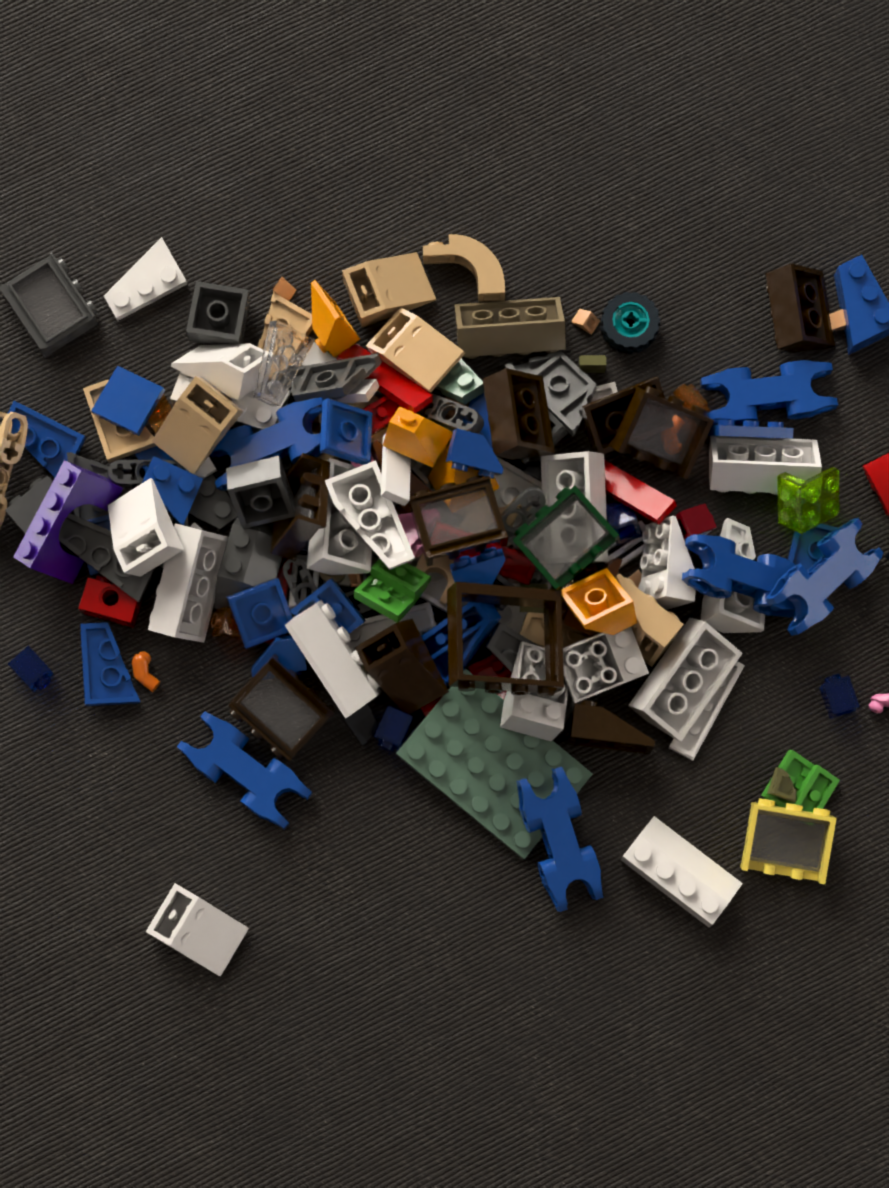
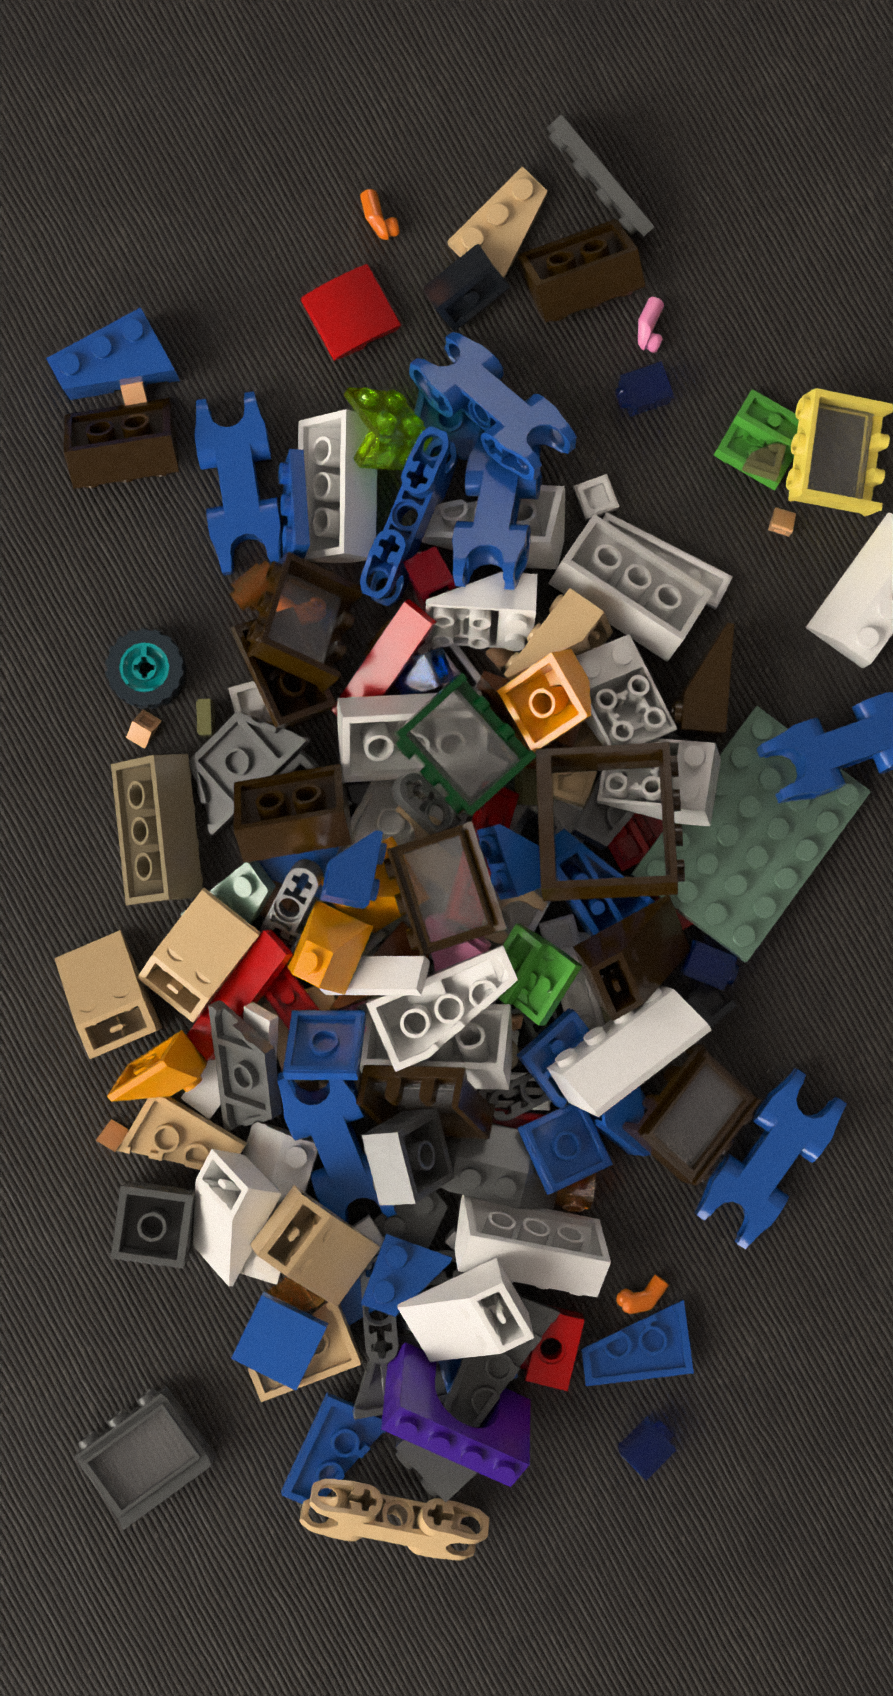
camera: 90 degrees left, 10 degrees up
white wing [104,237,187,321] -> none
clear wing [254,320,315,407] -> none
tan arch [423,234,505,302] -> none
none -> blue piece [360,426,458,608]
none -> white tile [573,474,619,521]
none -> light nougat piece [768,507,796,537]

